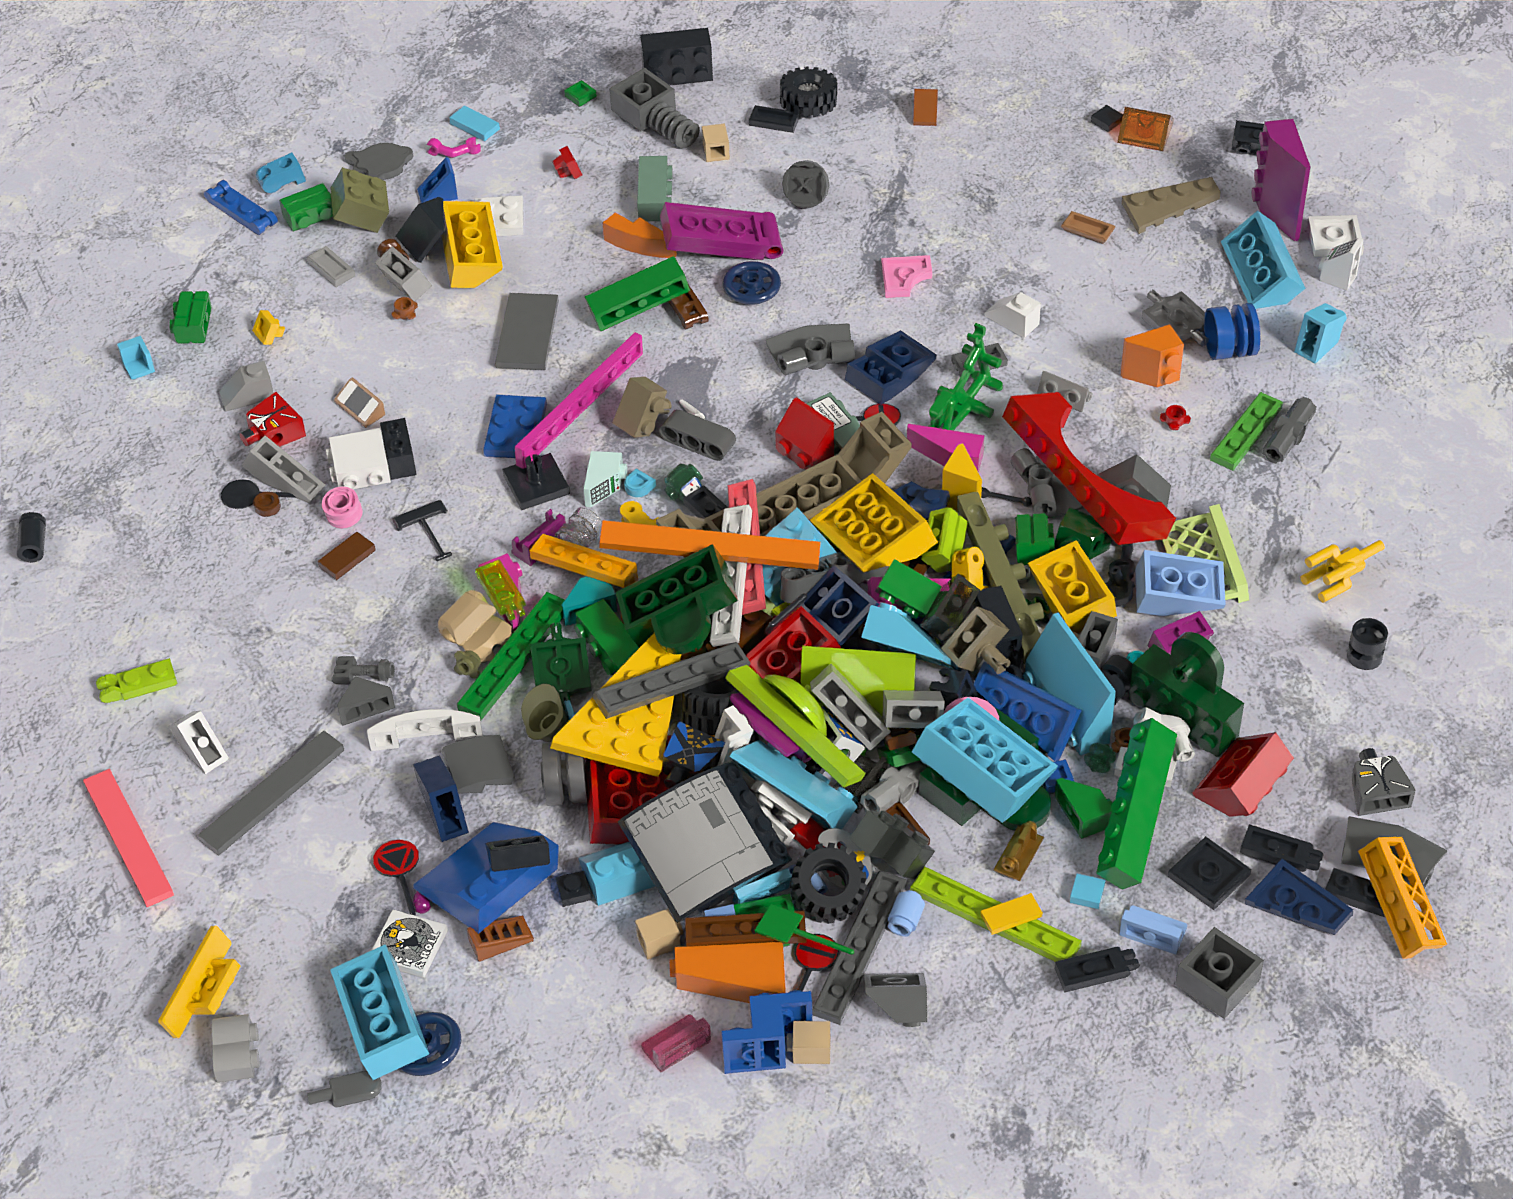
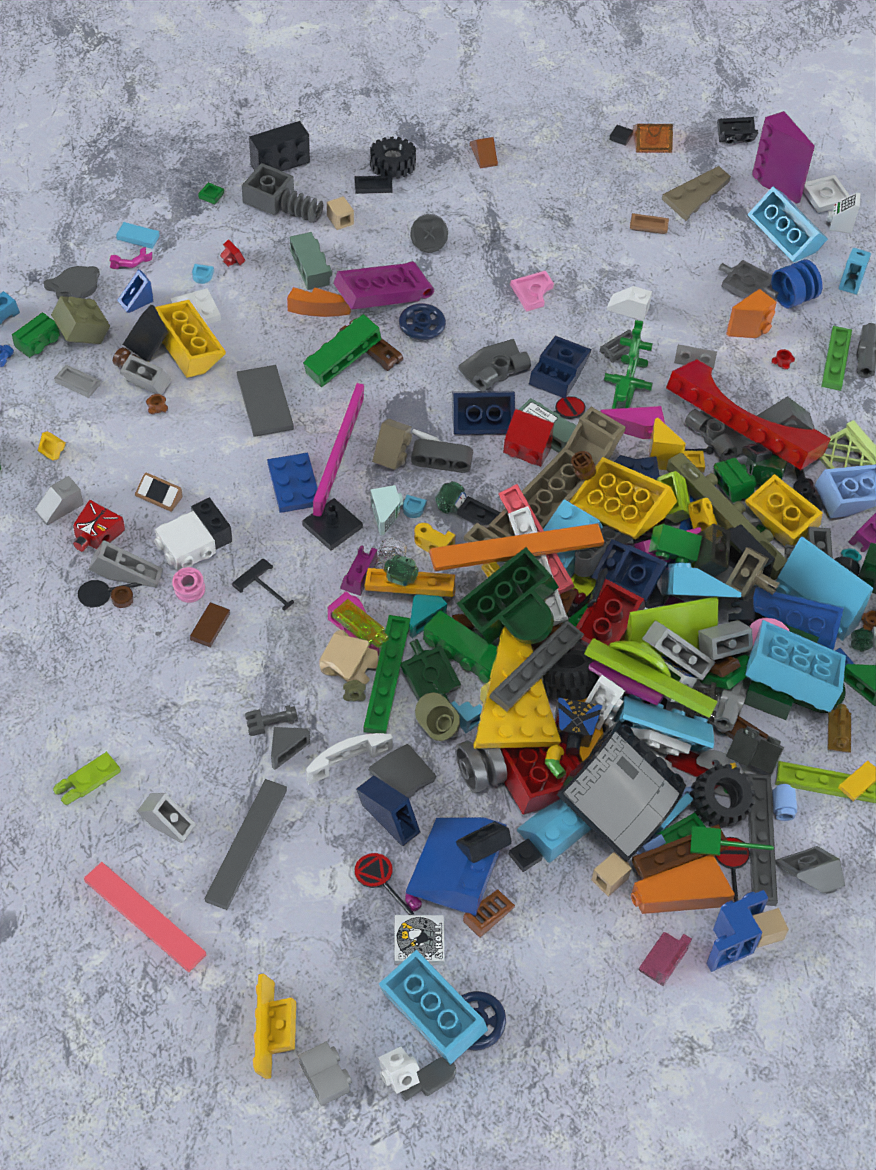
camera: 25 degrees left, 5 degrees up
none -> medium azure tile [192,264,214,284]
none -> white brick [378,1047,420,1094]
none -> clear green head [384,555,419,587]
none -> dark blue slope [452,391,515,434]
none -> arm [545,745,566,779]
none -> reddish brown wheel [571,451,596,480]
none -> yellow plate [684,451,705,472]
none -> black tile [742,443,772,462]

